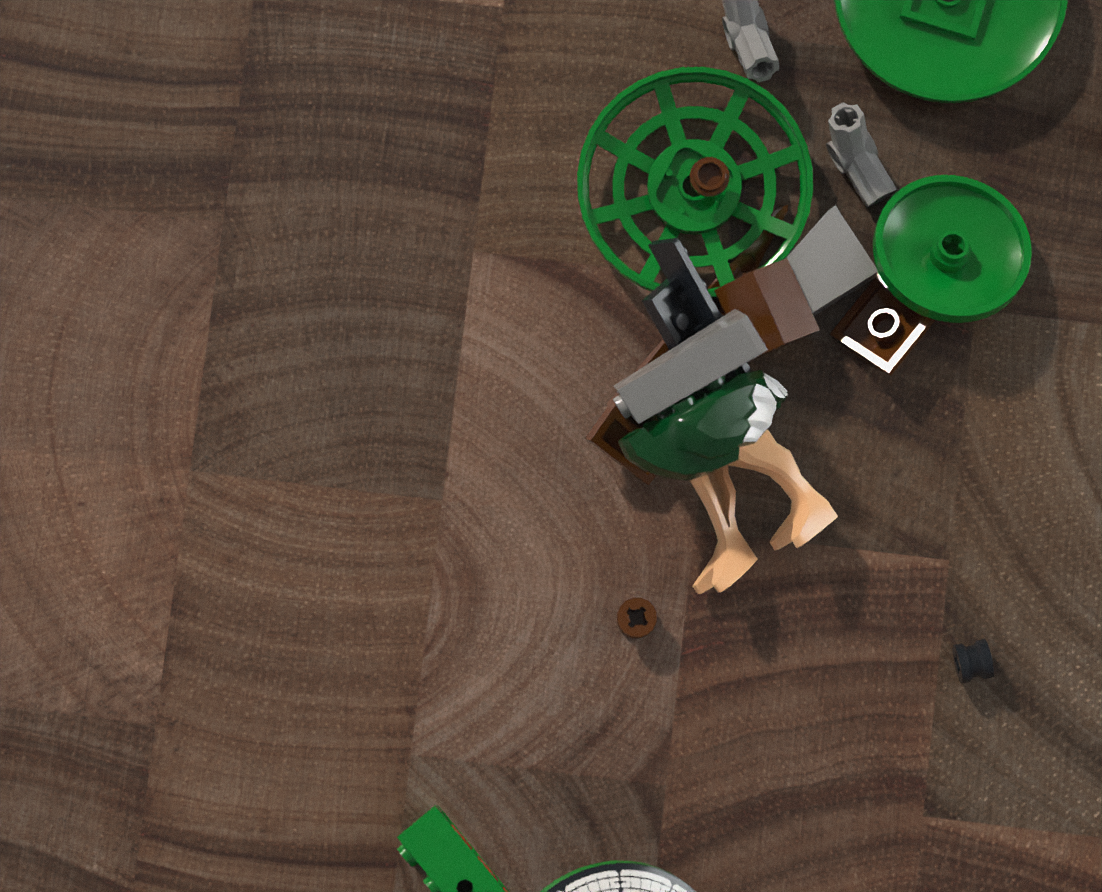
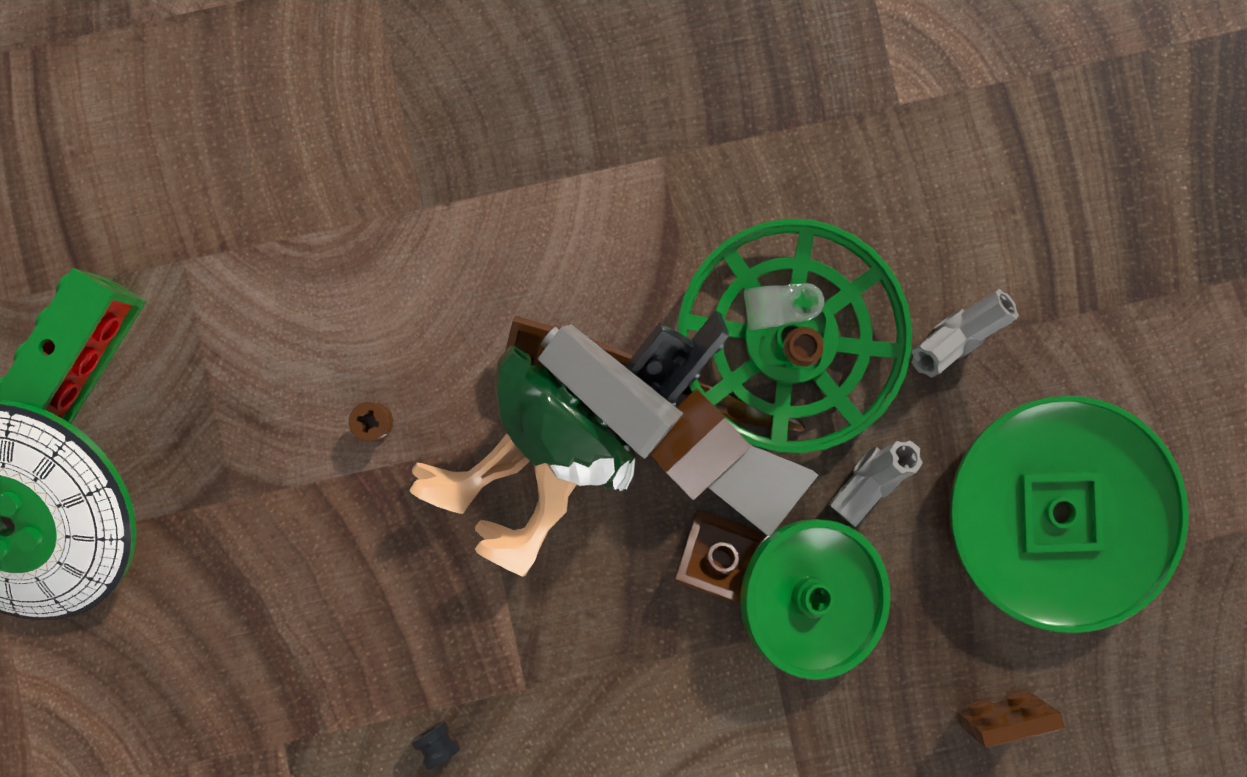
camera: 70 degrees right, 5 degrees up
none -> clear piece [744,283,824,330]

